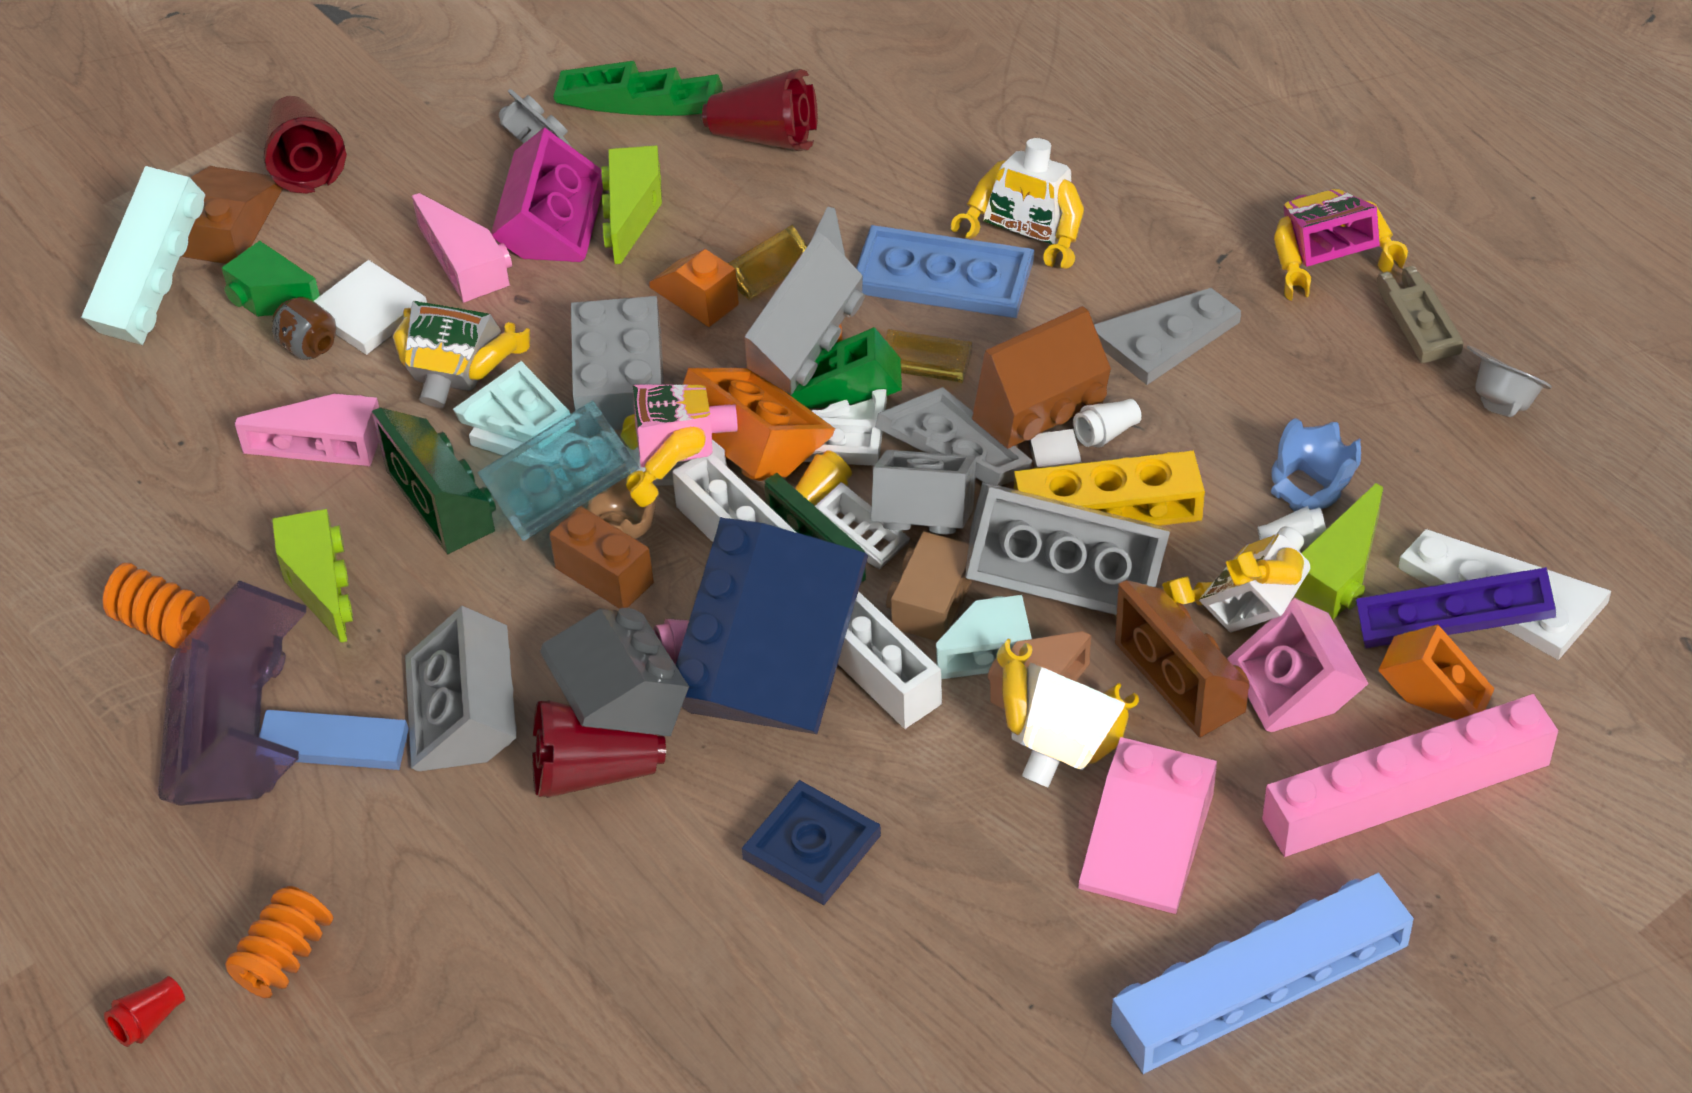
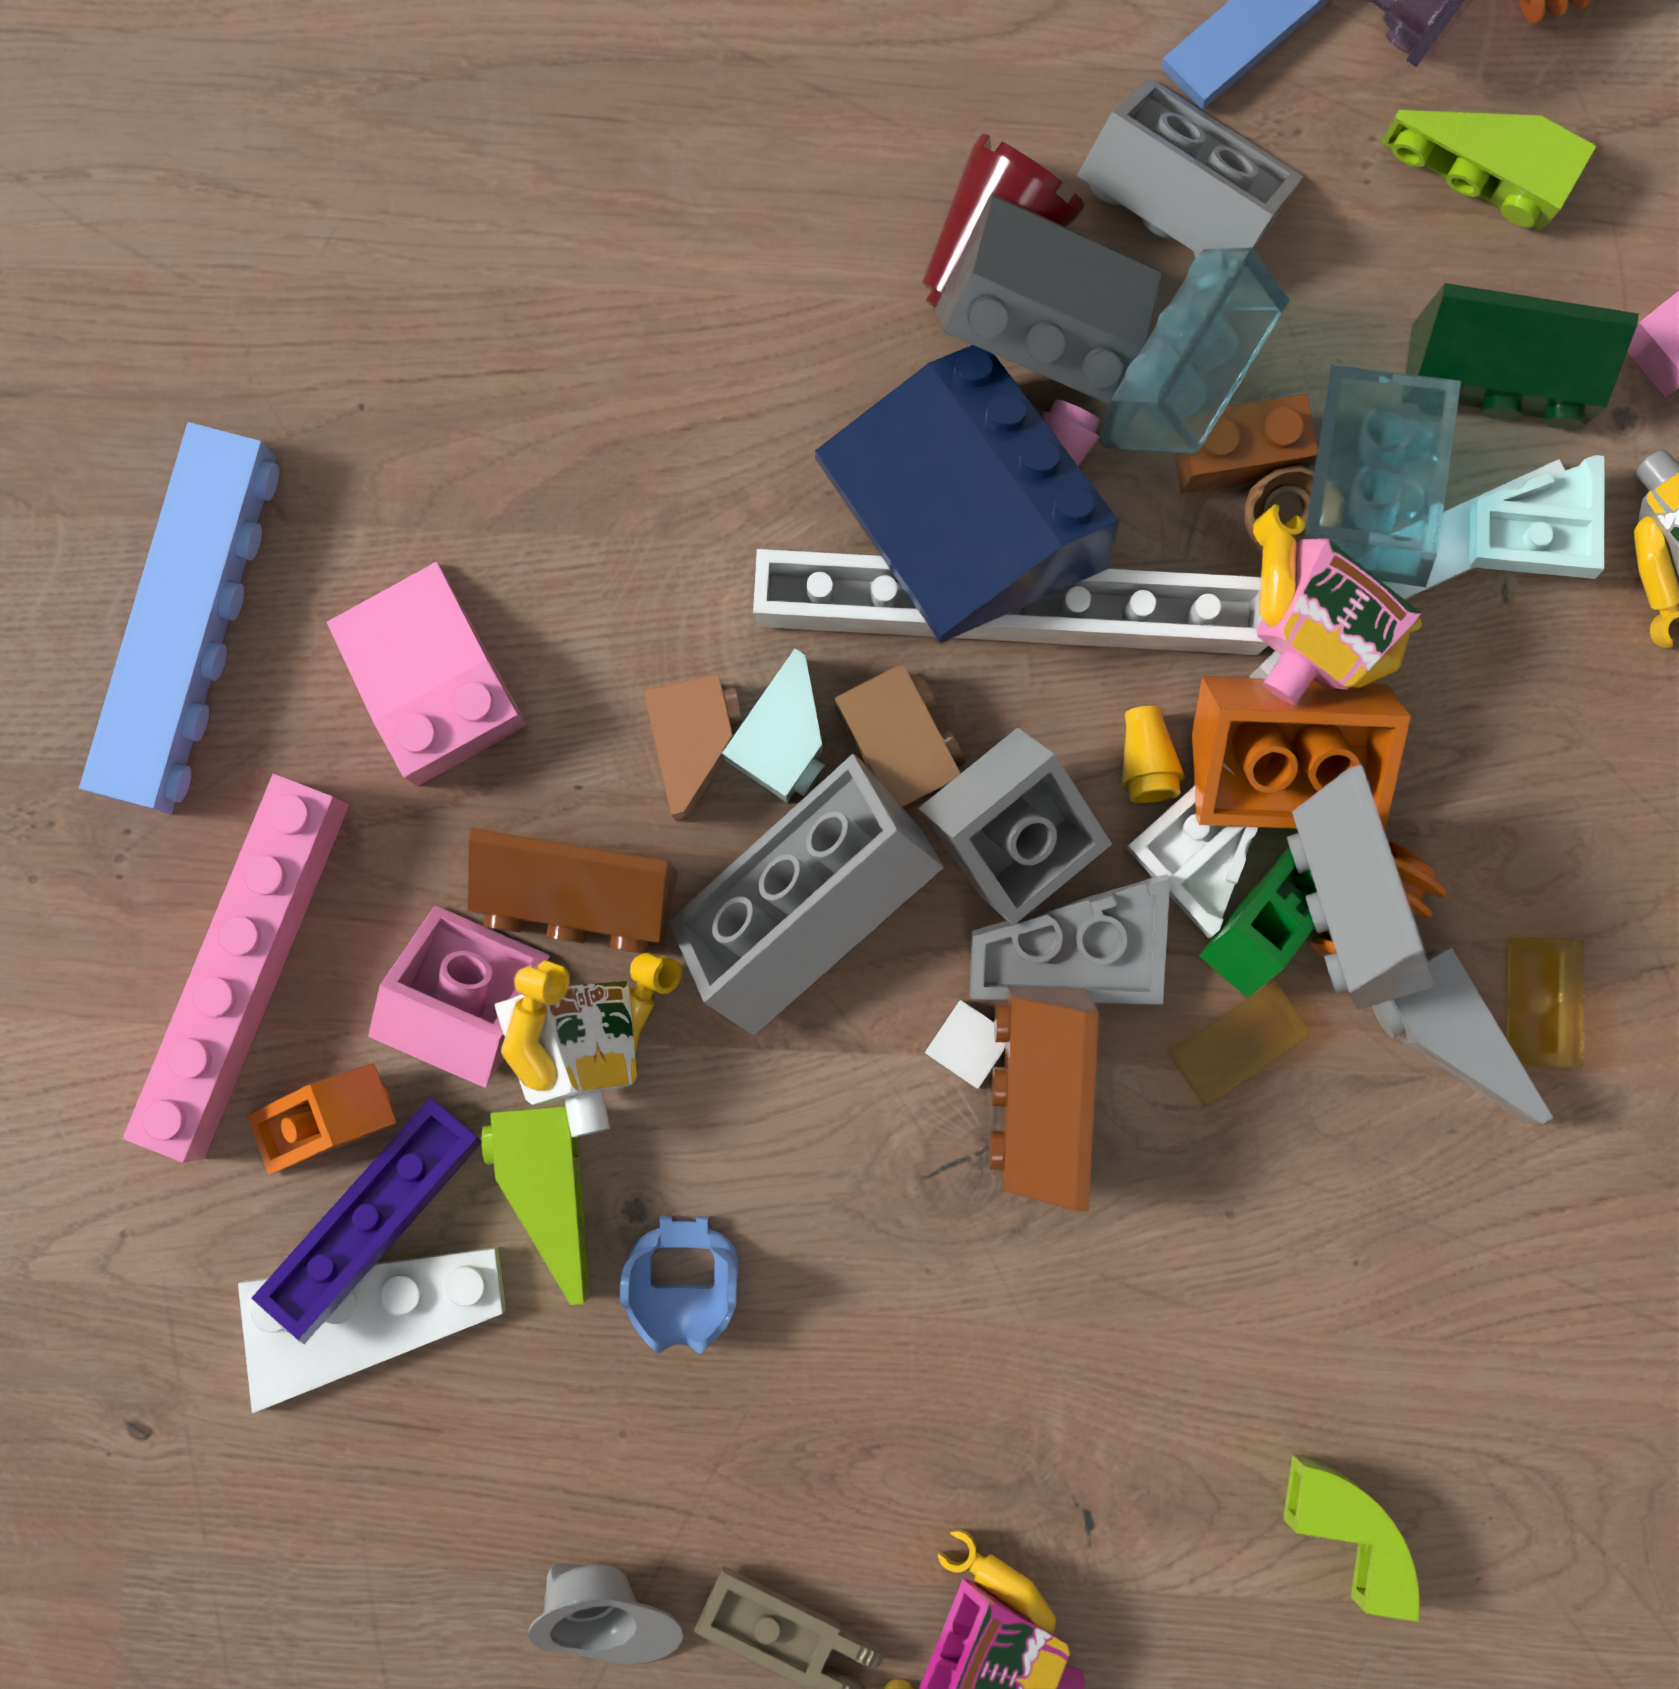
camera: 130 degrees right, 35 degrees up
light grey brick [571,296,664,433] -> none
orange slope [649,249,739,327] -> none
dark blue plate [742,780,881,905] -> none
dark green tile [764,473,866,583] -> none
white slope [815,482,910,569] -> none
medium blue tile [856,225,1034,318] -> none
torso [951,138,1084,269] -> none
torso [997,638,1139,787] -> none
yellow brick [1014,450,1205,526] -> none
white cone [1073,399,1141,448] -> none
light grey wing [1094,288,1241,385] -> none
white cone [1257,506,1326,551] -> none
none -> clear light blue slope [1099,247,1290,453]
none -> lime brick [1283,1455,1420,1622]

